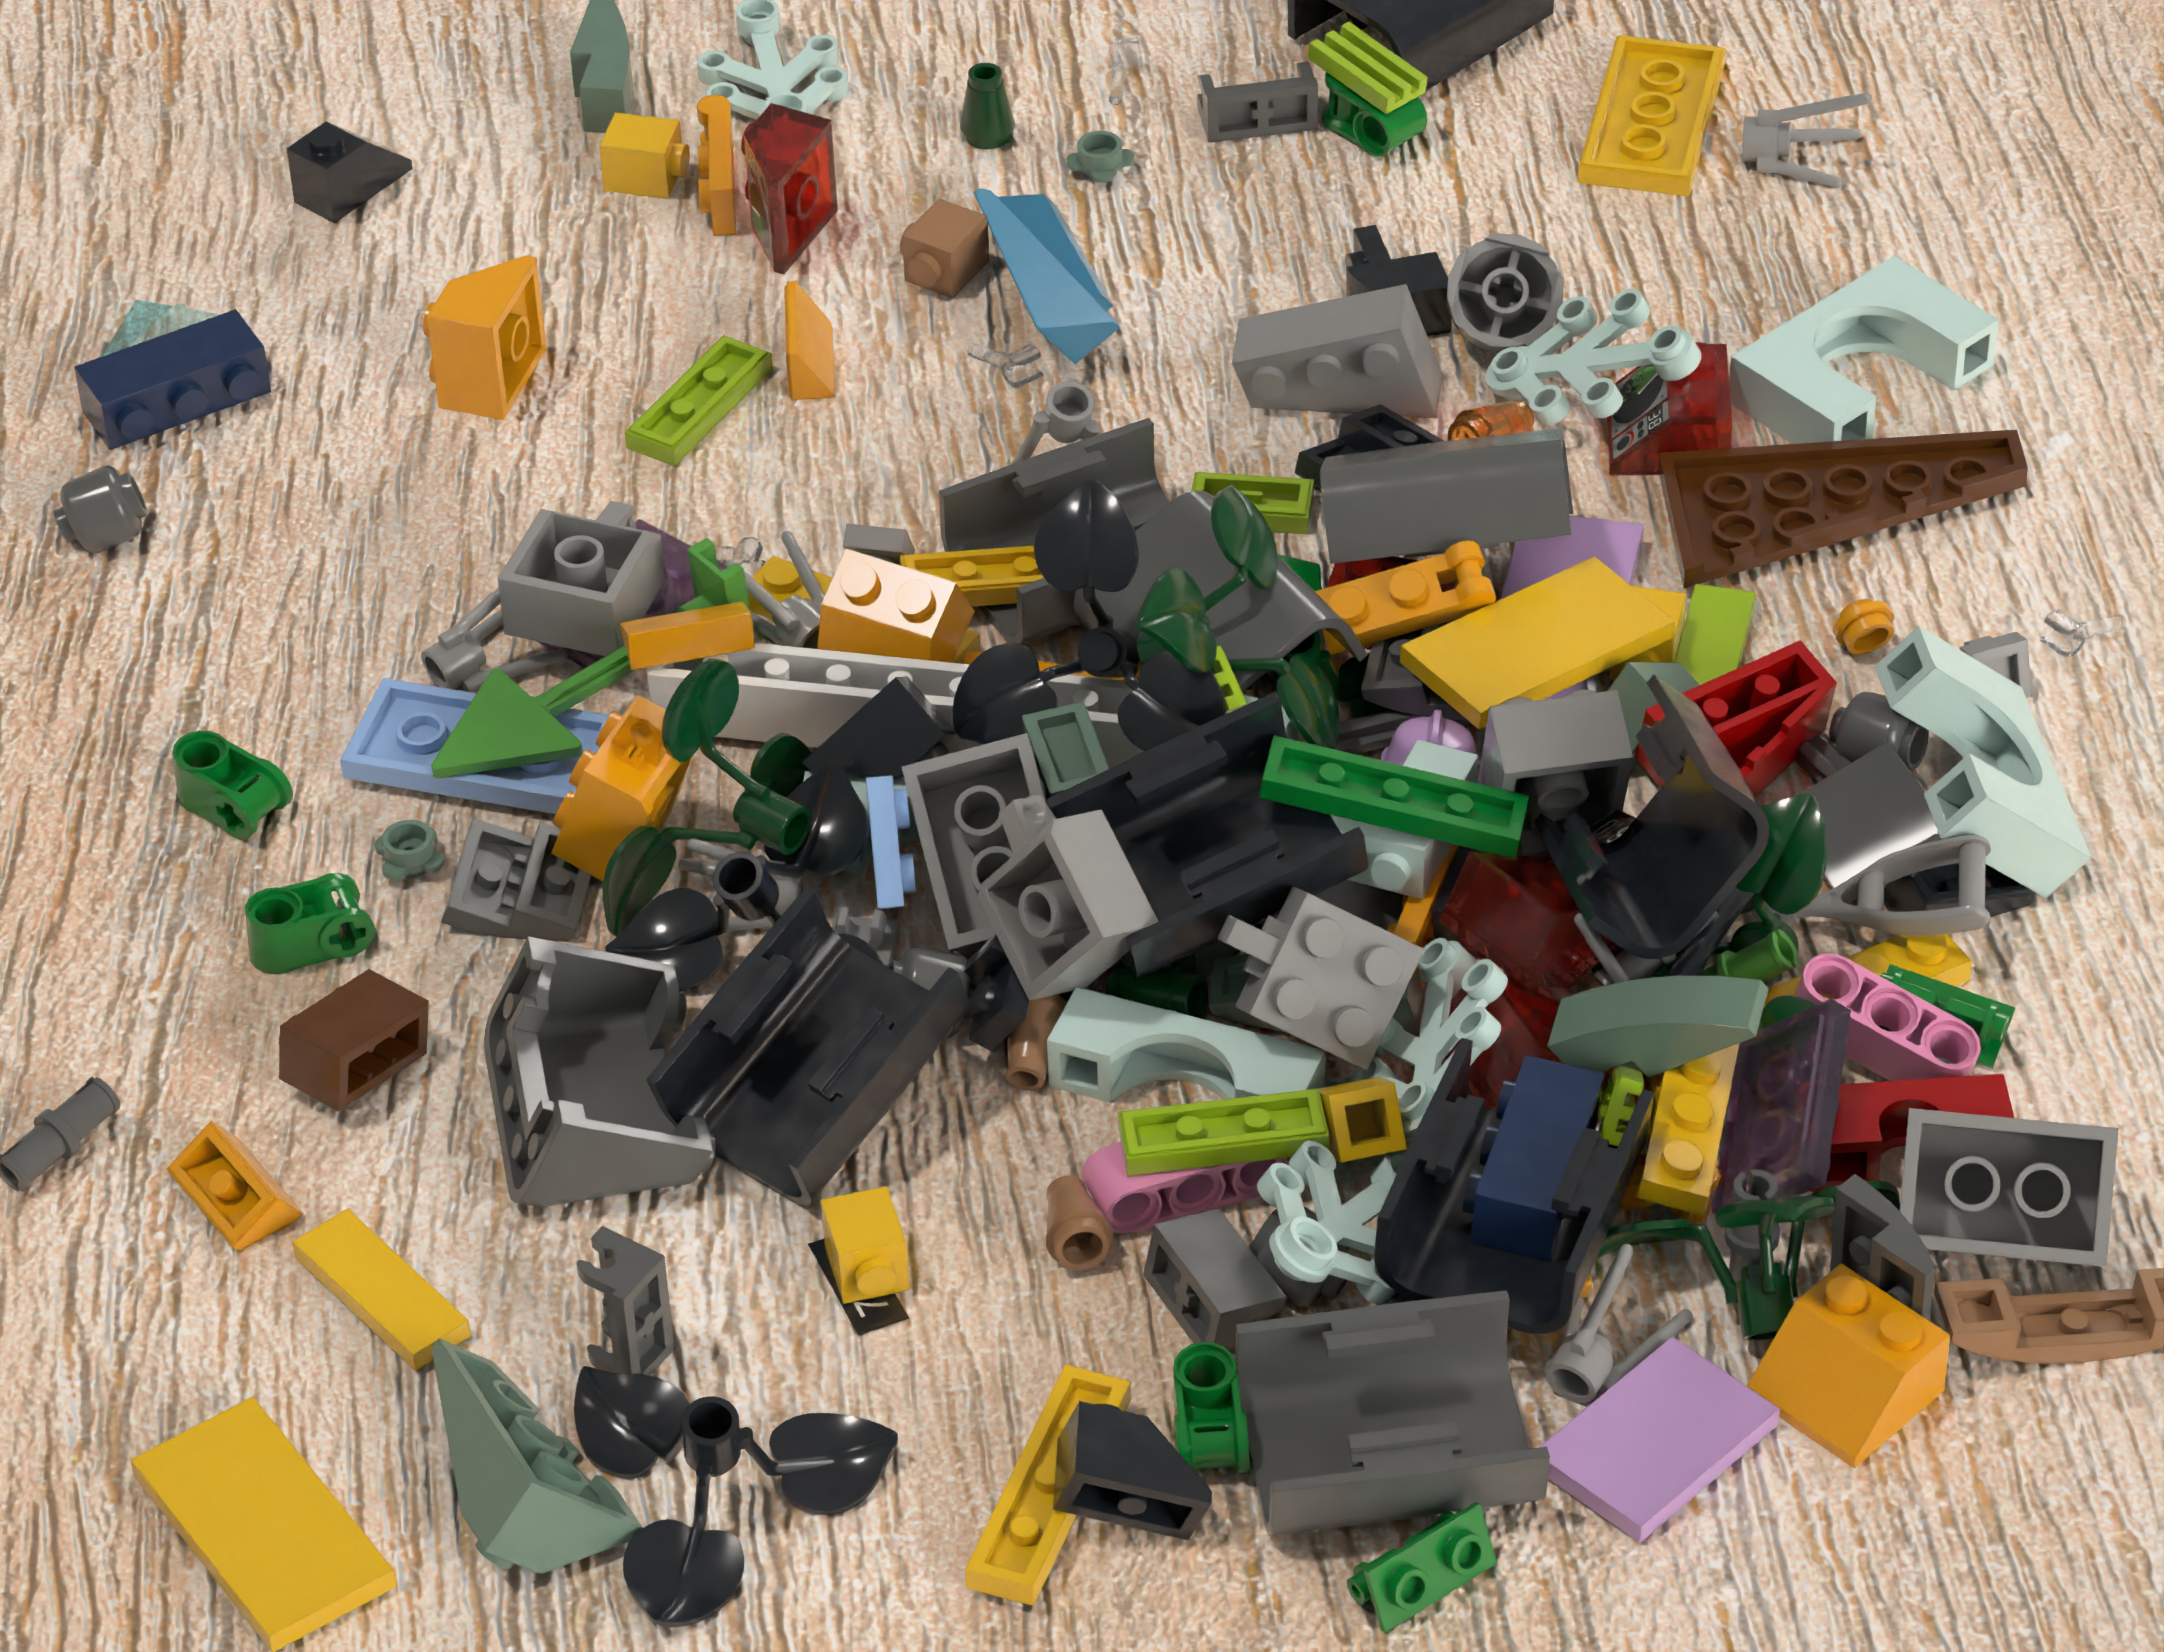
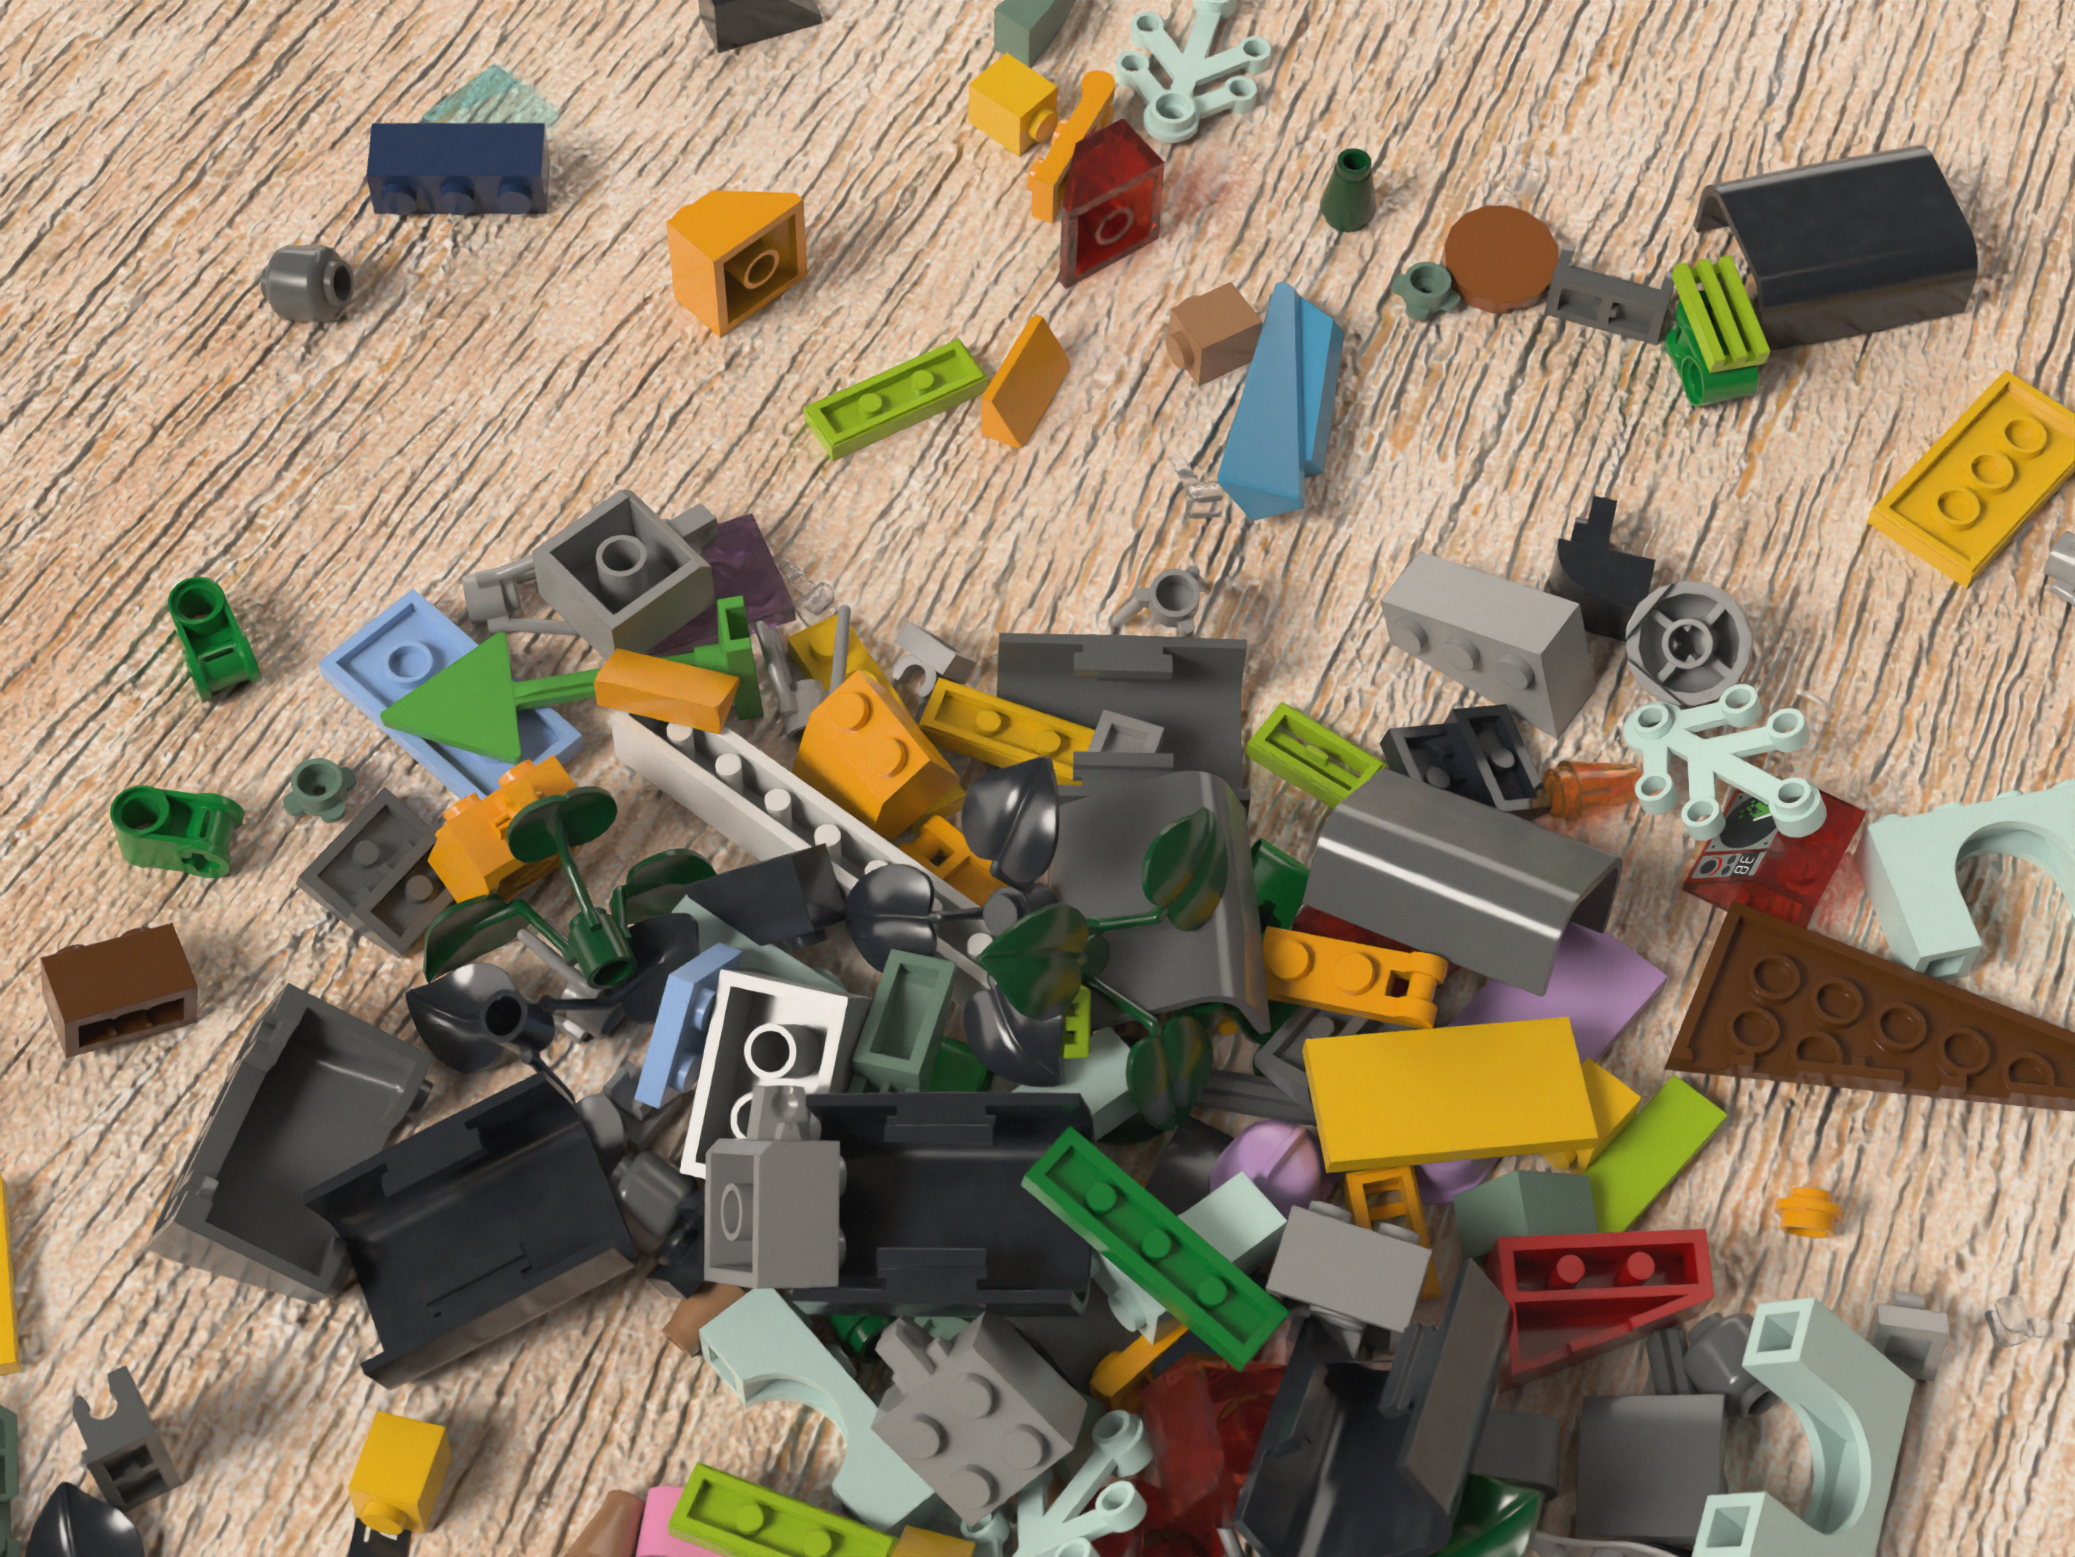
camera: 25 degrees right, 15 degrees up
none -> dark orange tile [1442,205,1559,313]

